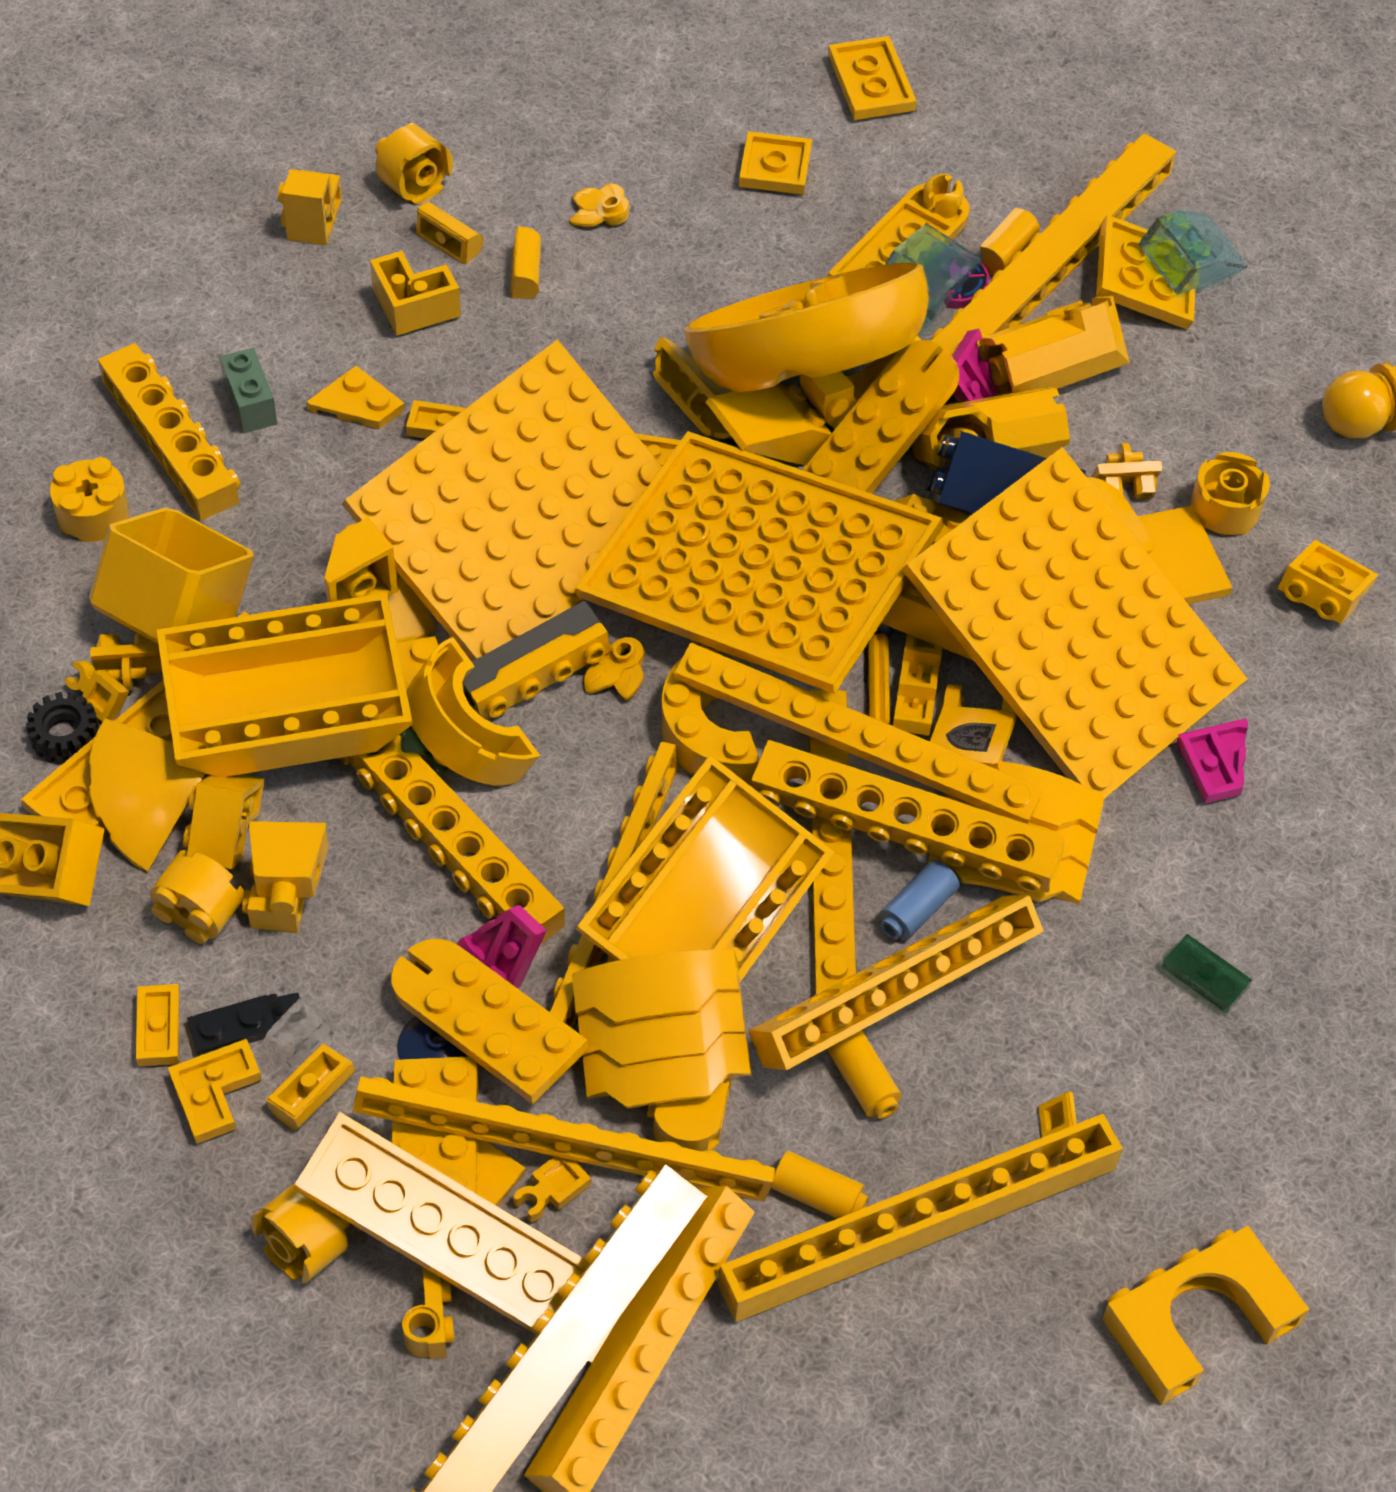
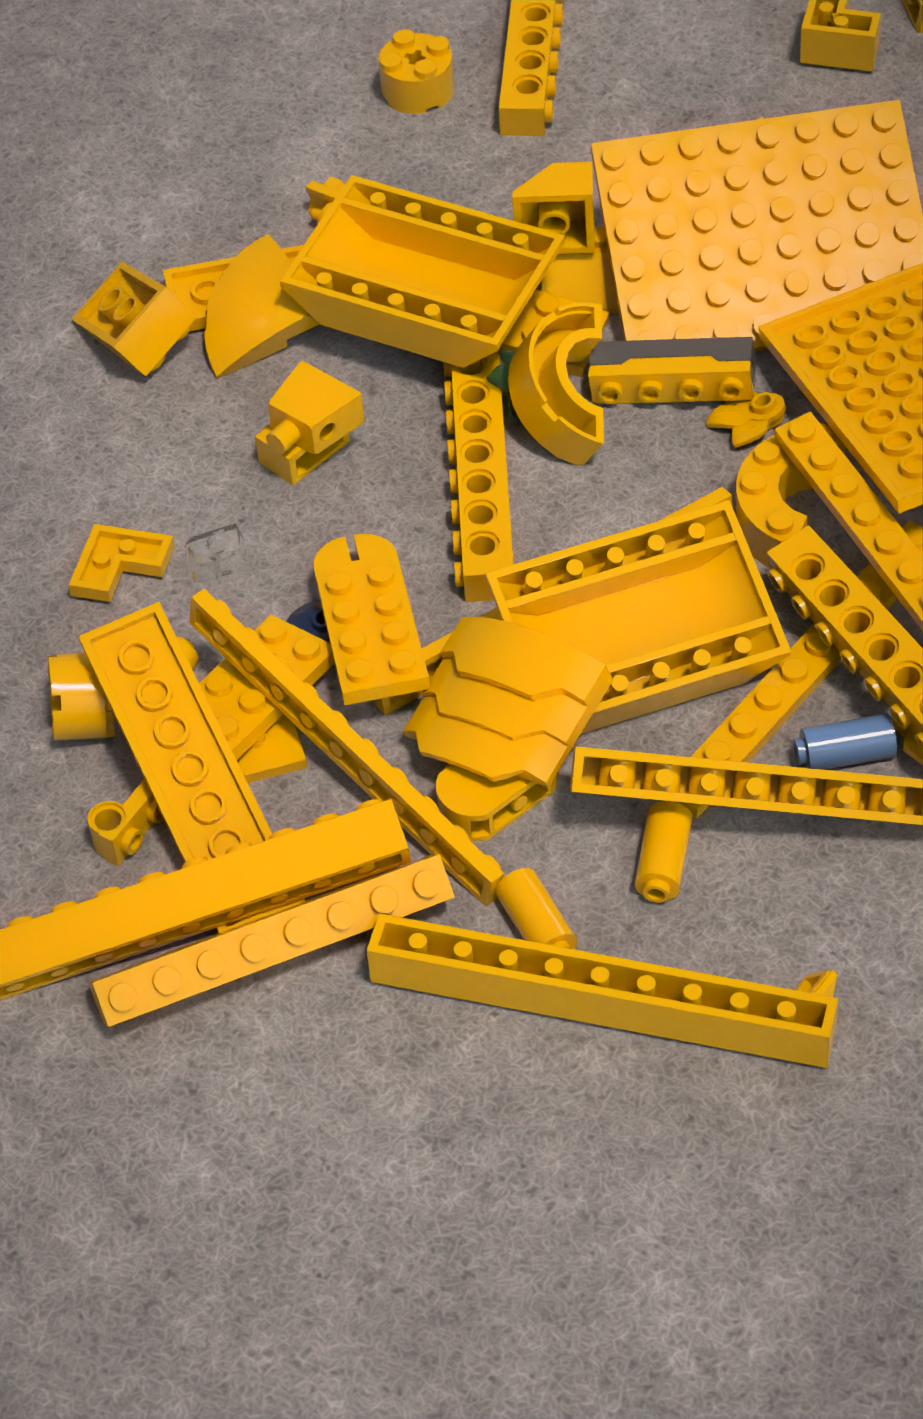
camera: 45 degrees right, 5 degrees down
black tyre [26,692,99,765] -> none
yellow plate [65,660,129,722] -> none
yellow plate [89,508,254,644] -> none
yellow plate [136,984,180,1067] -> none
yellow brick [150,850,245,944] -> none
yellow brick [183,774,265,869] -> none
black hinge [187,992,305,1056] -> none
sand green brick [219,348,278,434] -> none
yellow brick [266,1043,355,1131] -> none
yellow wing [306,366,405,430] -> none
dark pink wing [457,905,547,989] -> none
yellow plate [513,1156,591,1222] -> none
yellow arch [1102,1226,1309,1405] -> none

